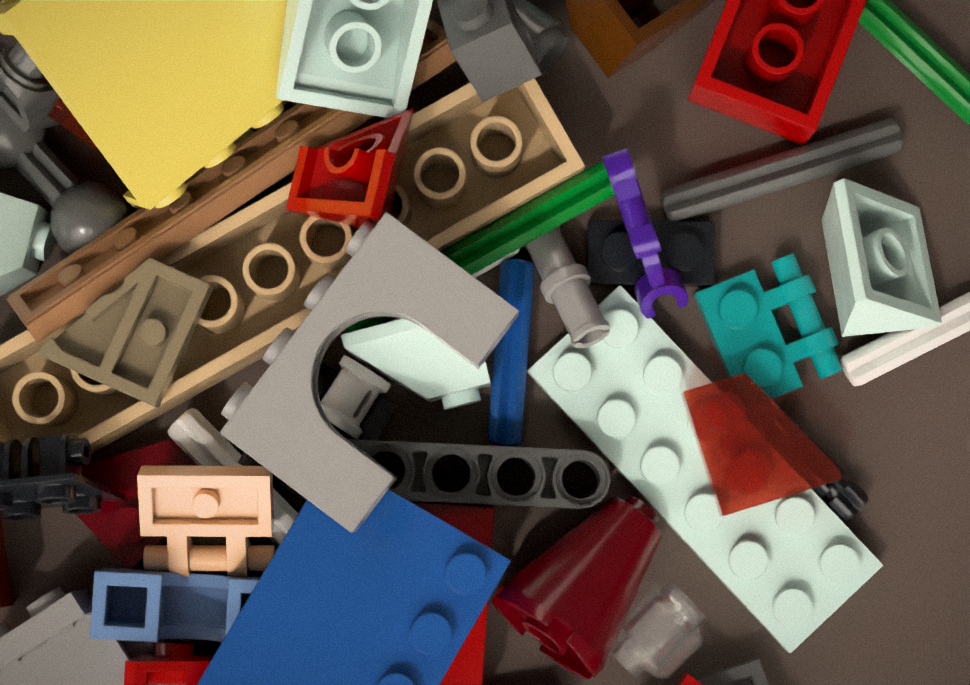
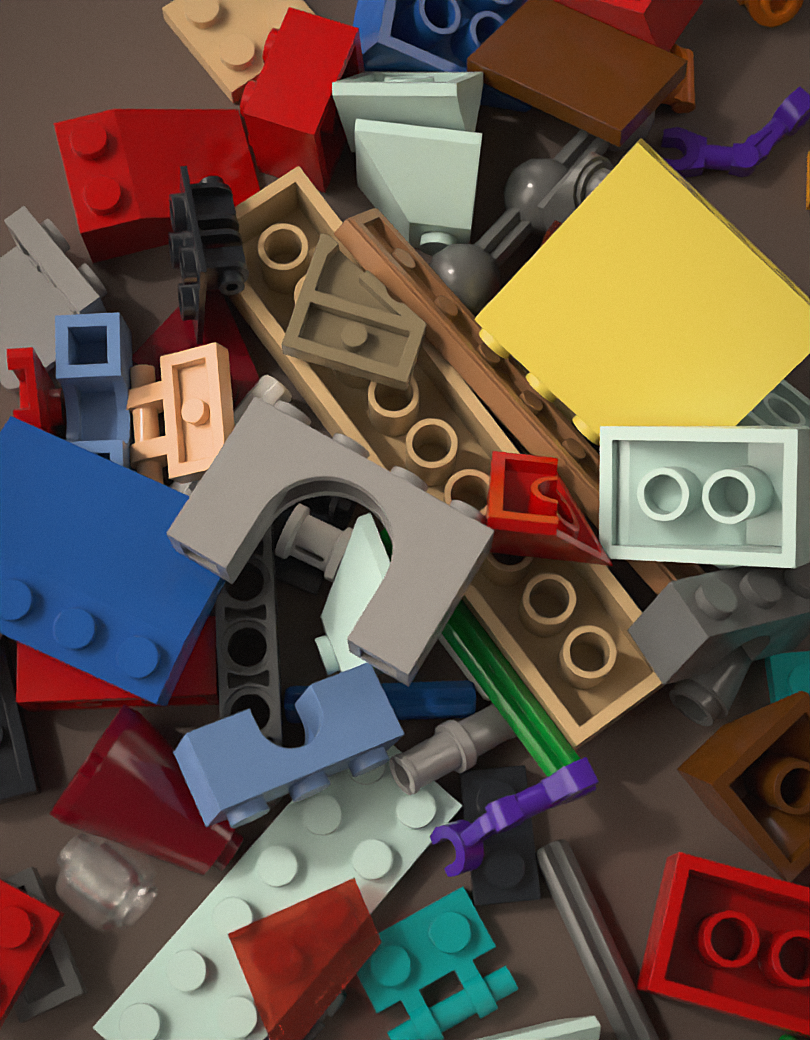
camera: 80 degrees right, 10 degrees down
none -> medium blue arch [174,663,404,828]

